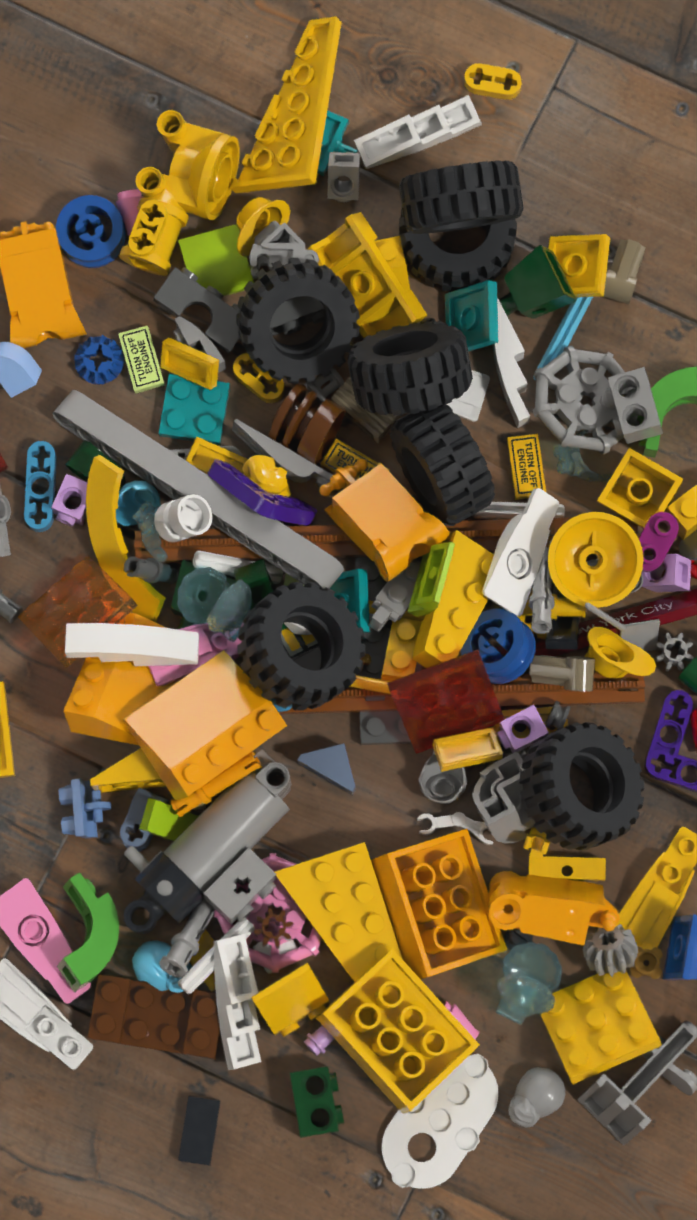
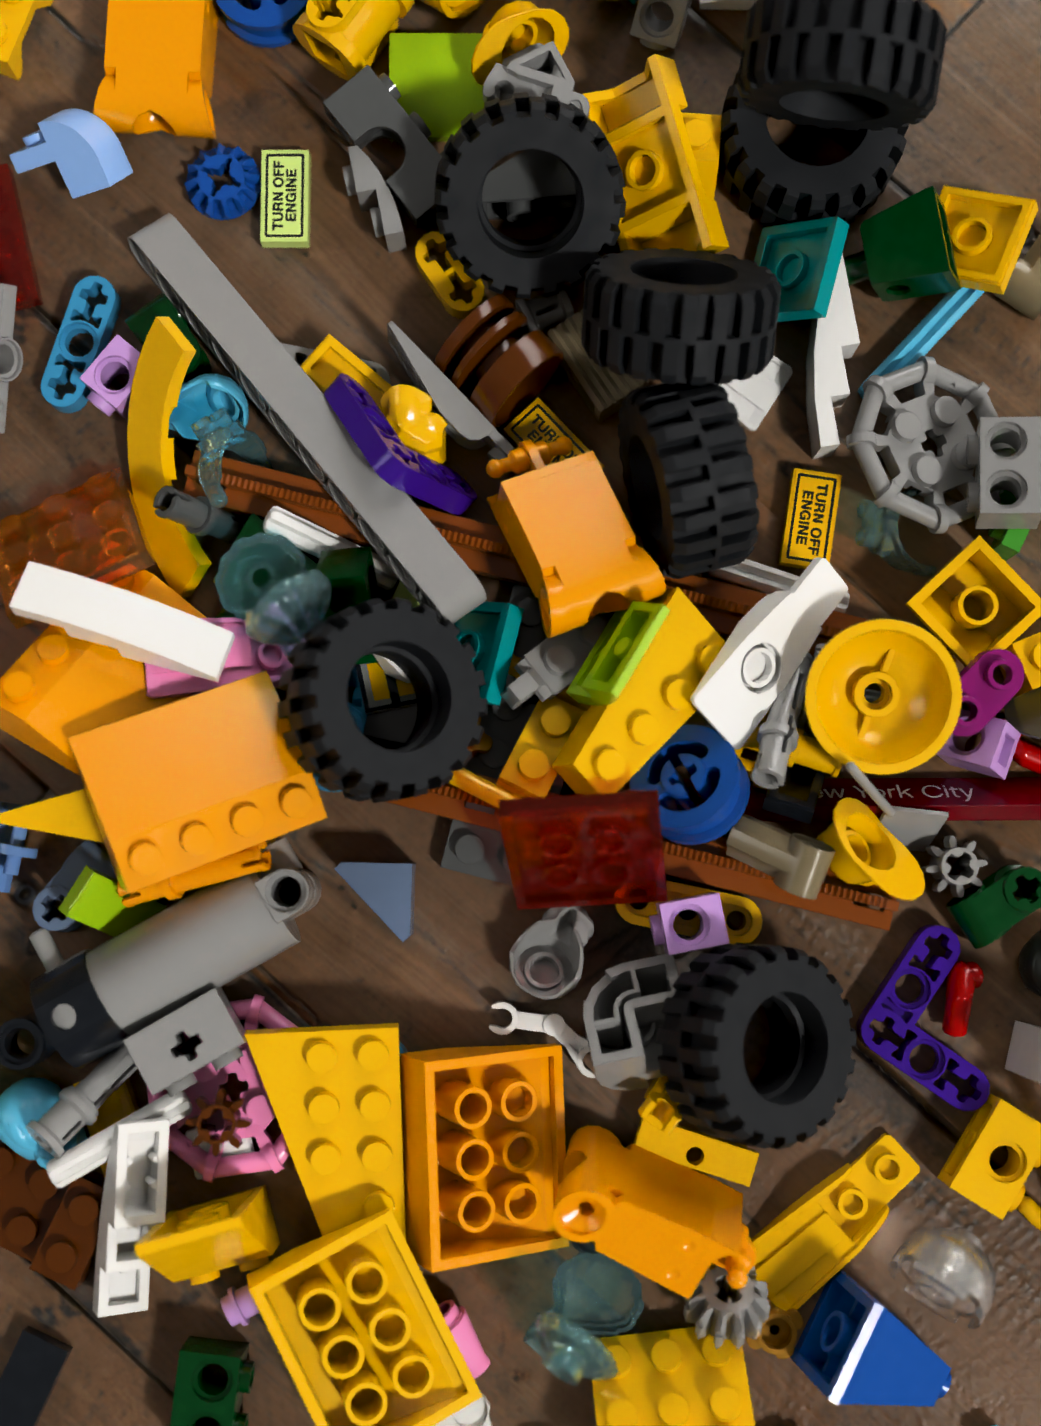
camera: 15 degrees right, 5 degrees up
white wheel [154,494,212,542] -> none
teal plate [159,374,230,445] -> none
yellow tile [160,337,219,390] -> none
yellow tile [432,727,503,772] -> none
dark grey bush [545,700,571,731] -> none

